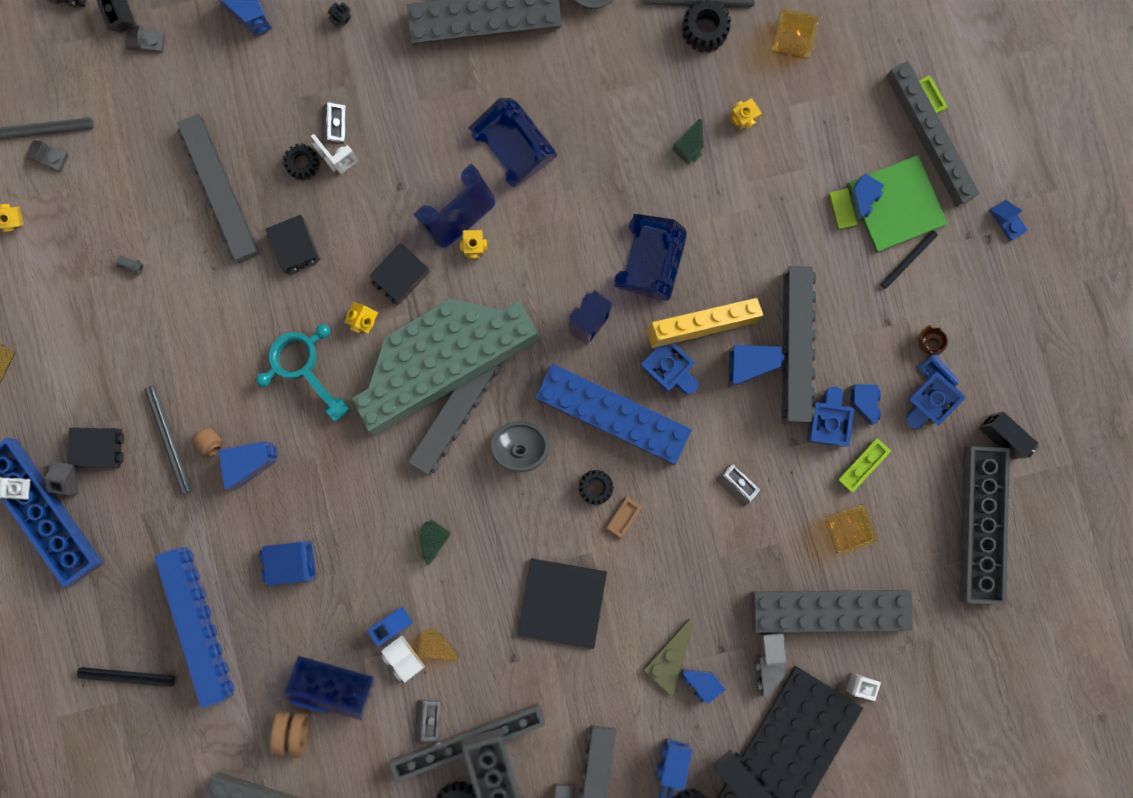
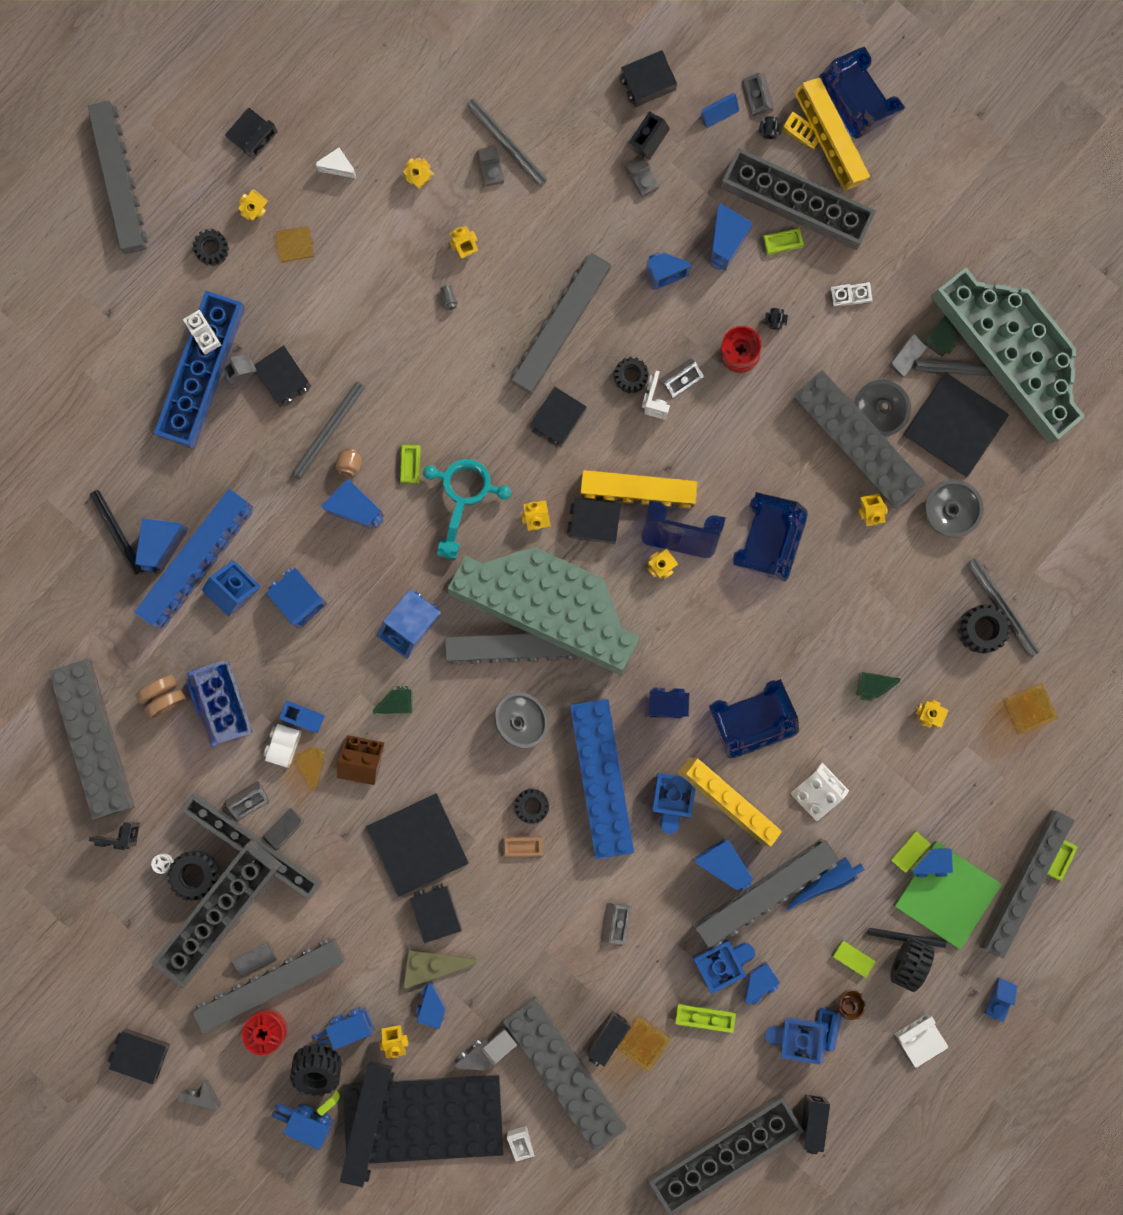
camera: 55 degrees right, 0 degrees up
none -> blue slope [135,518,188,573]
none -> blue slope [202,560,261,617]
none -> flat silver slope [263,808,304,849]
none -> reddish brown slope [337,735,385,785]
none -> slope [377,589,441,659]
none -> yellow brick [379,1025,409,1058]
none -> lime tile [400,445,421,484]
none -> black brick [410,883,462,944]
none -> yellow brick [449,226,478,259]
none -> yellow brick [581,470,697,509]
none -> black brick [587,1011,631,1067]
none -> blue slope [645,253,691,290]
none -> red wheel [721,326,762,373]
none -> blue piece [786,857,865,911]
none -> white bracket [791,763,849,821]
none -> lime tile [832,940,876,978]
none -> yellow brick [858,493,888,526]
none -> black tyre [891,937,934,992]
none -> white bracket [895,1013,948,1067]

